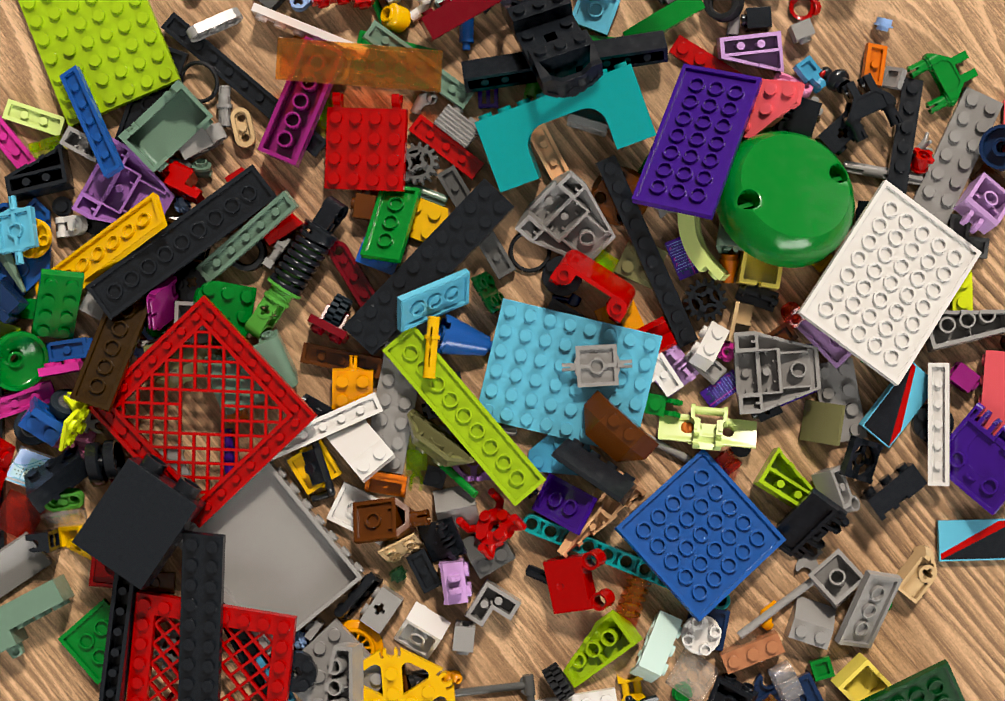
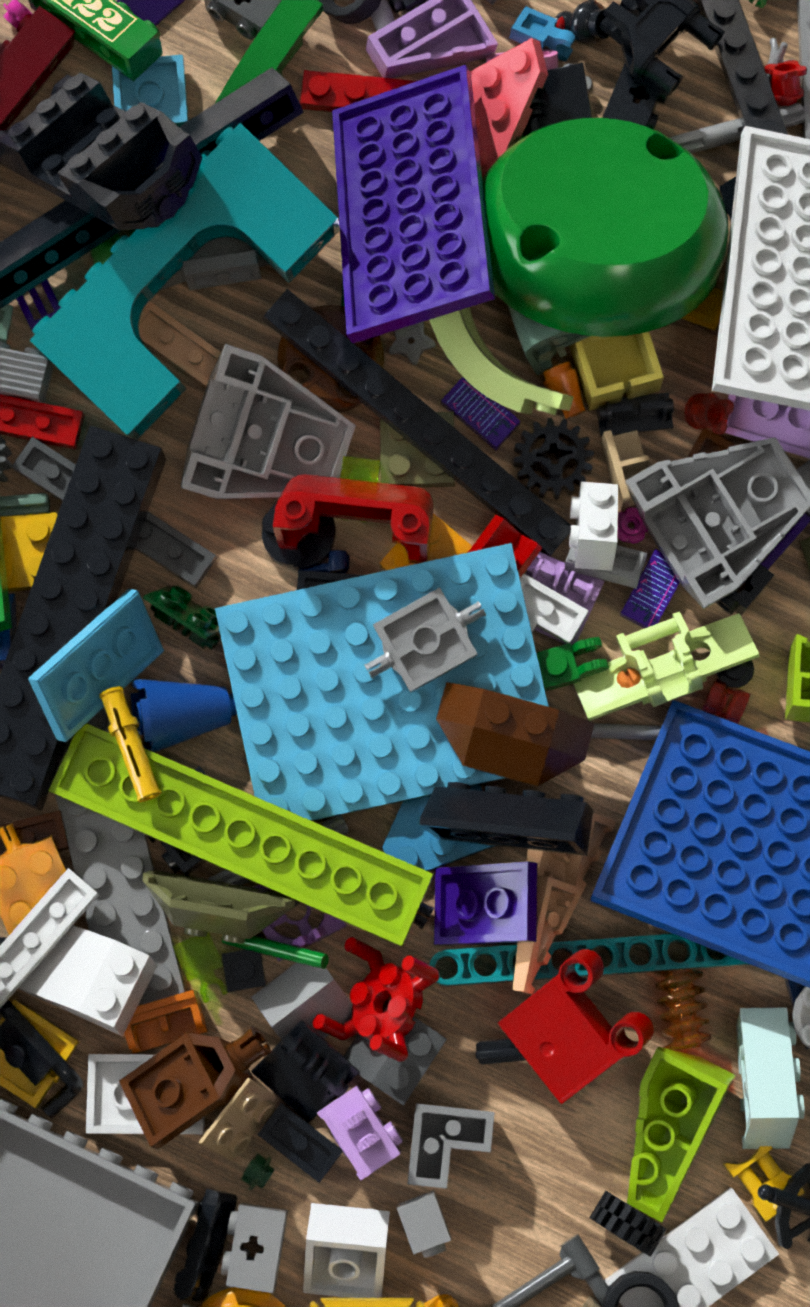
camera: 20 degrees left, 10 degrees down
black tyre [509,233,551,273] -> none

